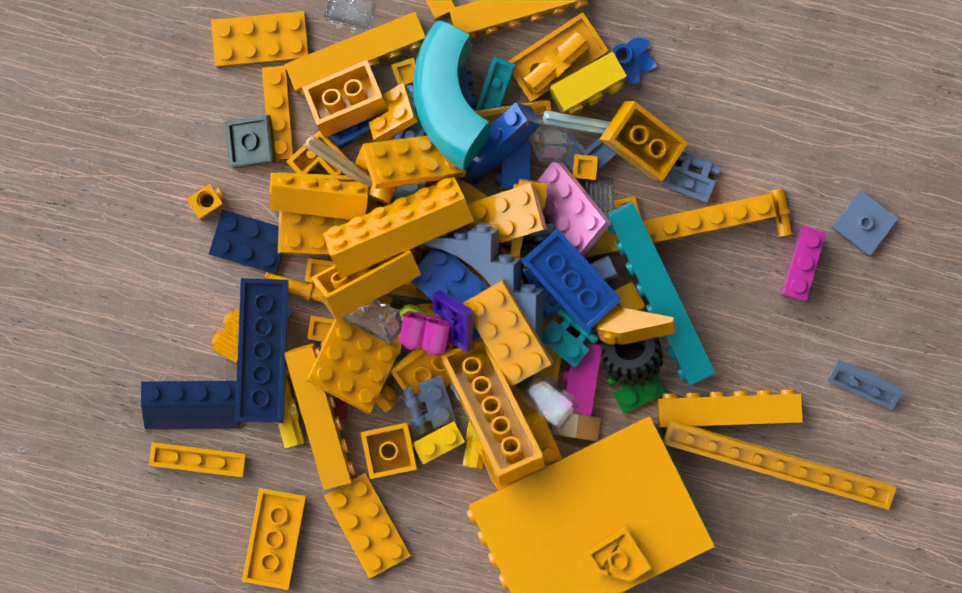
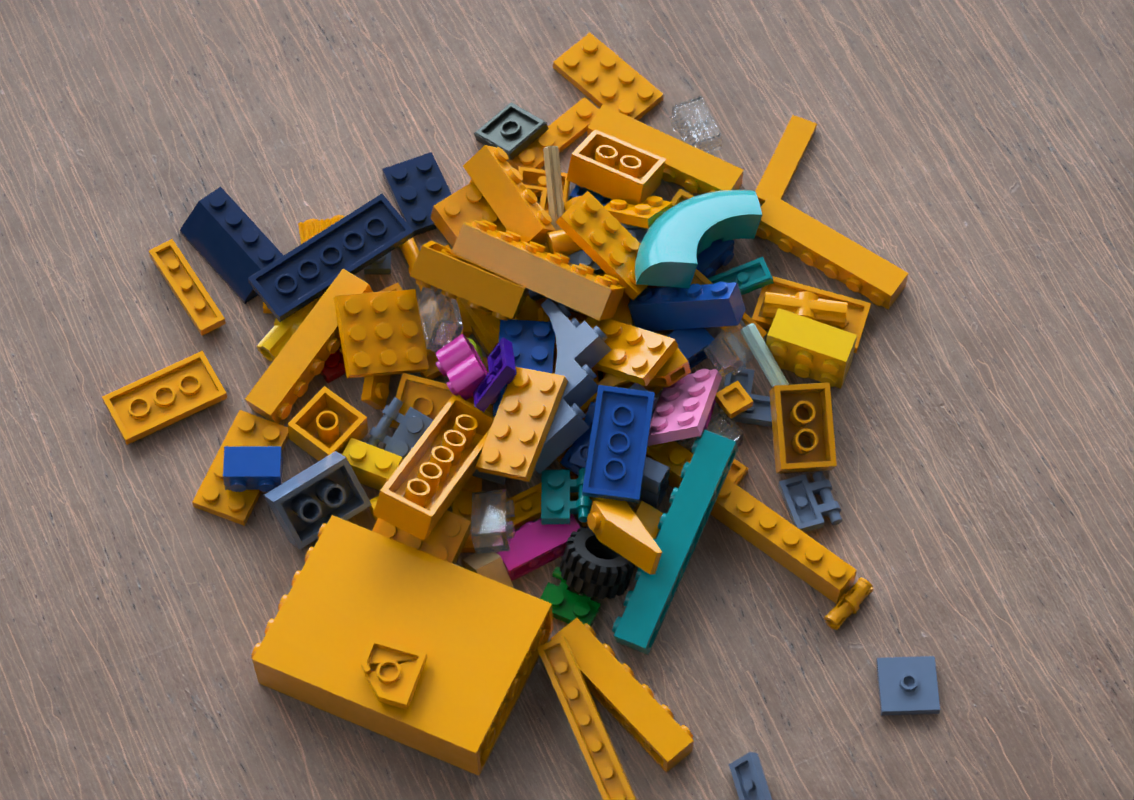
camera: 45 degrees right, 25 degrees down
light orange brick [186,184,225,221] -> none
blue plate [612,37,657,84] -> none
dark pink brick [780,226,826,302] -> none
none -> blue brick [223,446,283,492]
none -> sand blue brick [264,451,372,550]

